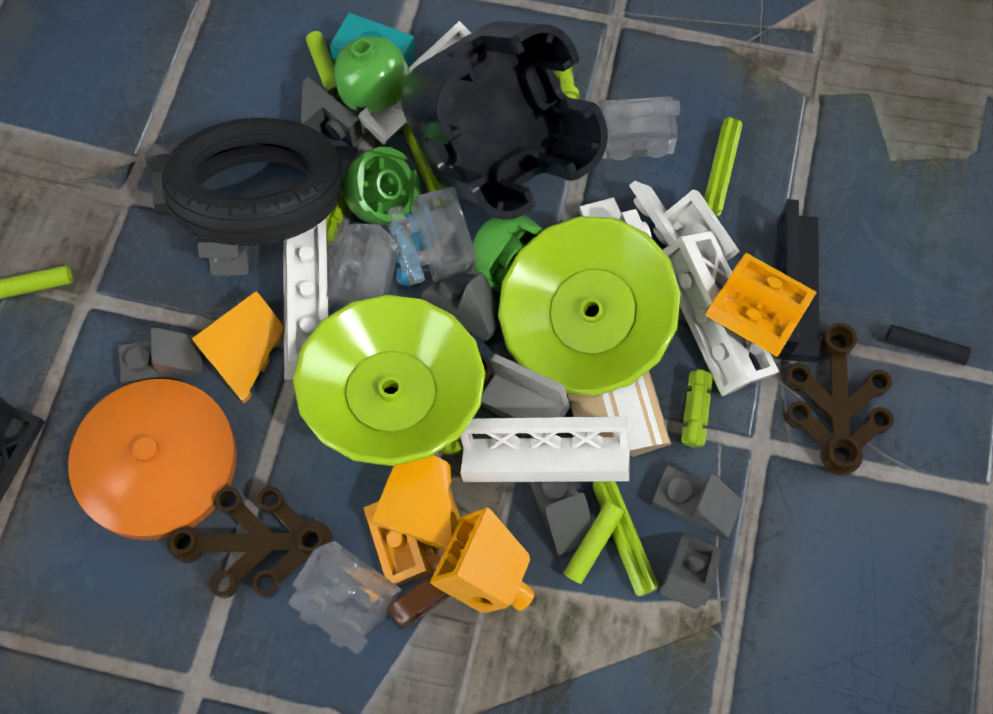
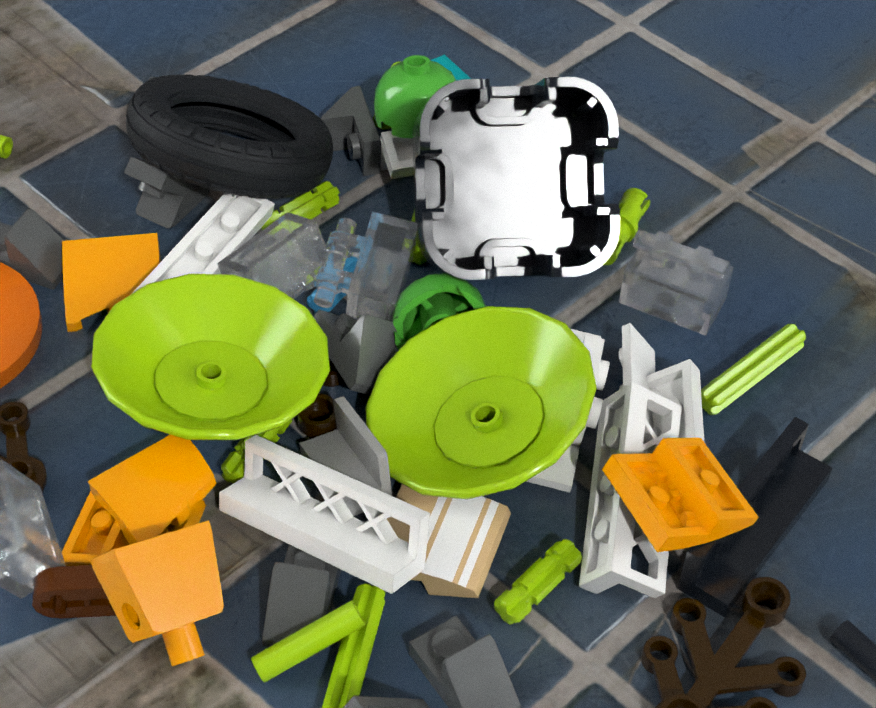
camera: 30 degrees right, 20 degrees down
bright green cylinder [343,147,421,225] -> none

